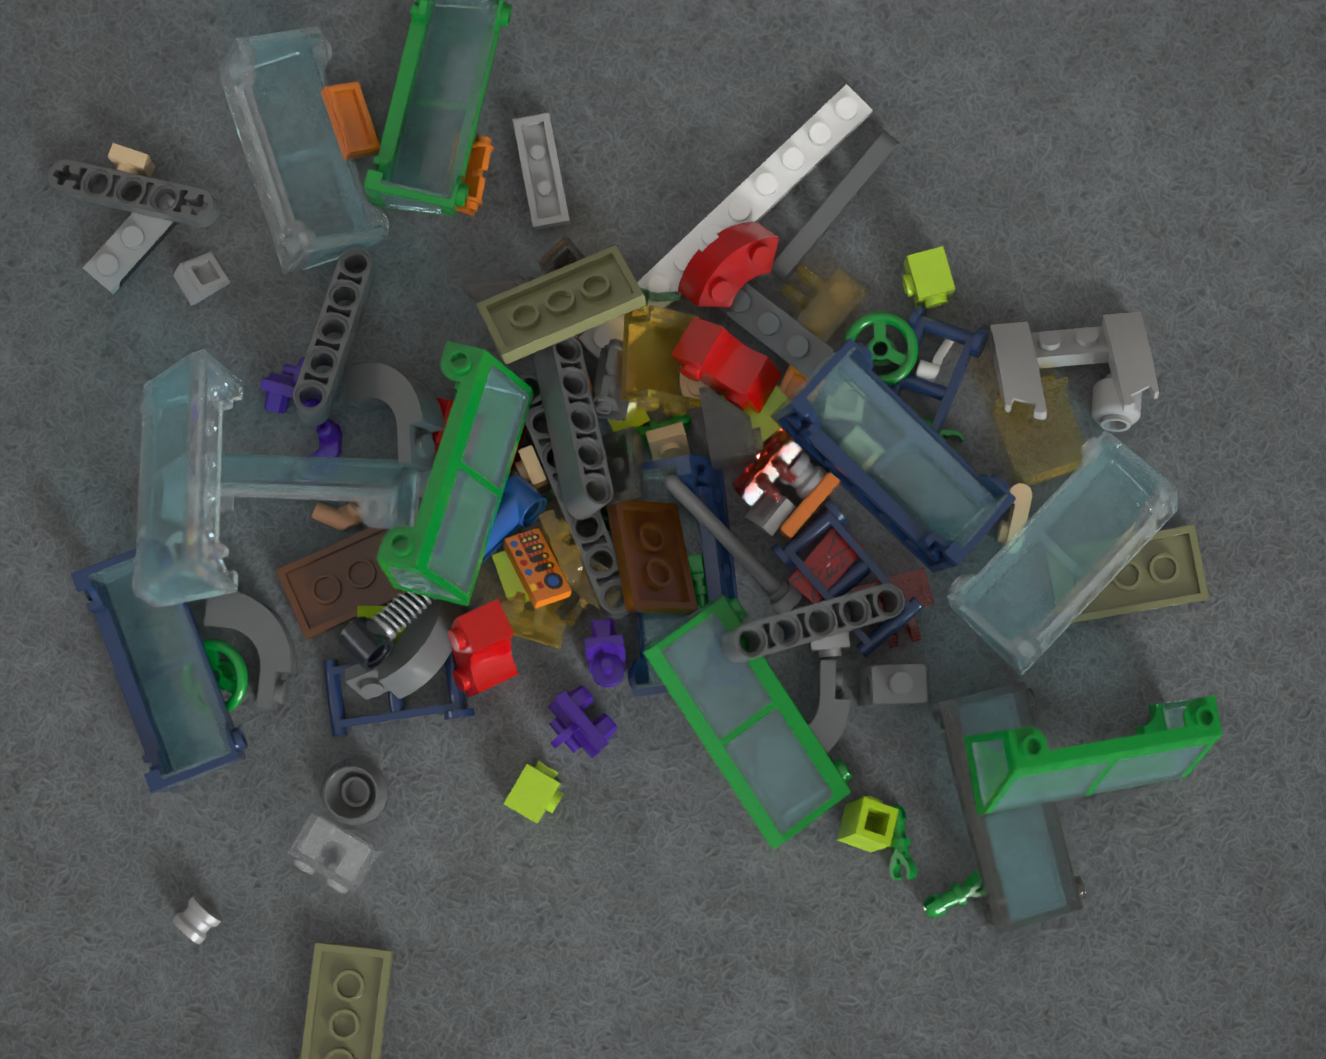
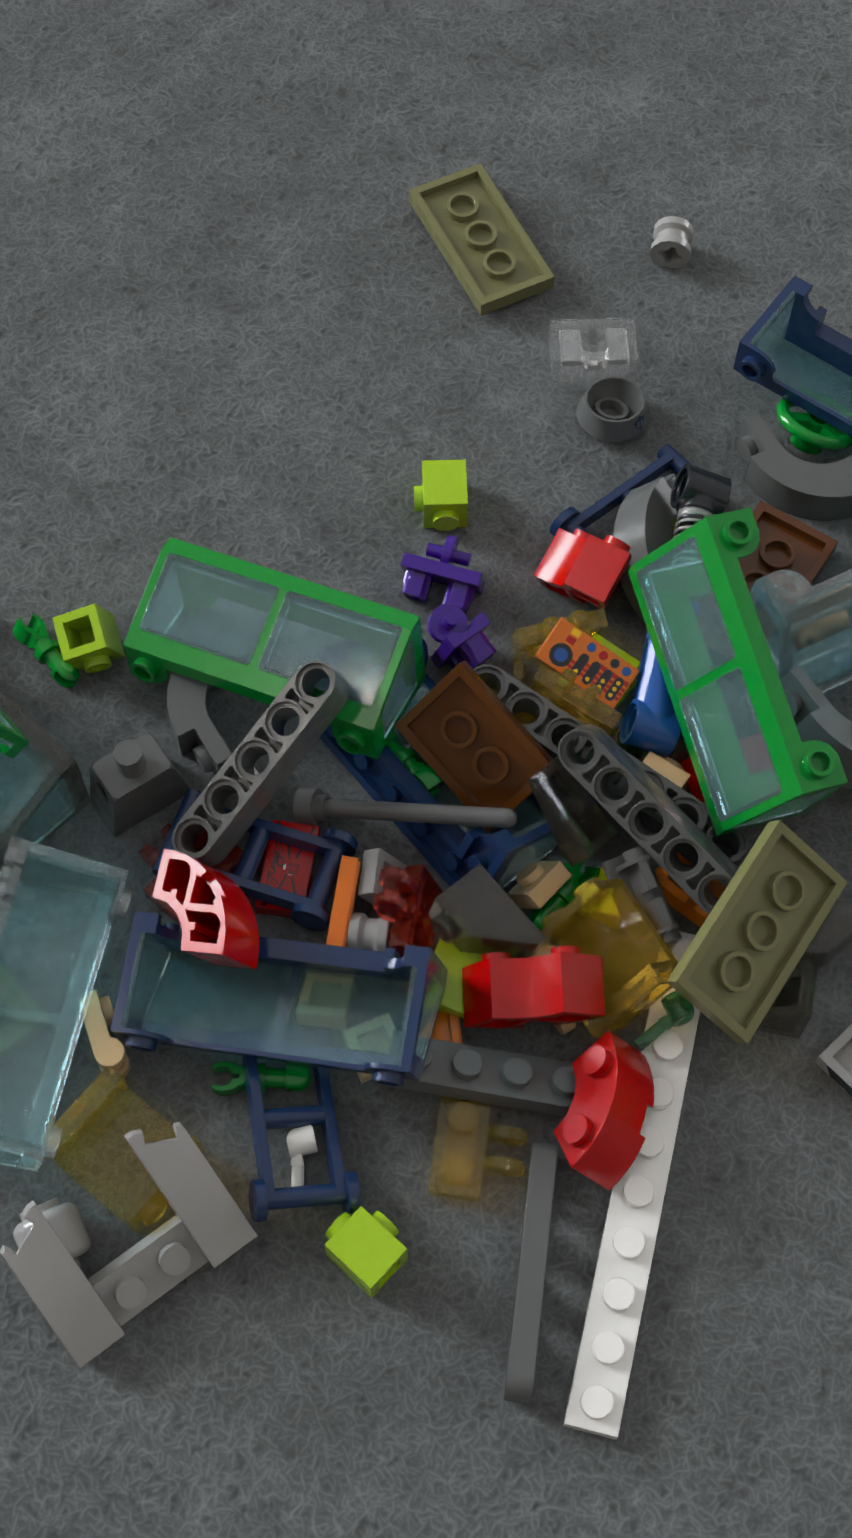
camera: 145 degrees right, 20 degrees down
green piece [843,312,918,386] -> none
none -> red brick [152,849,259,970]

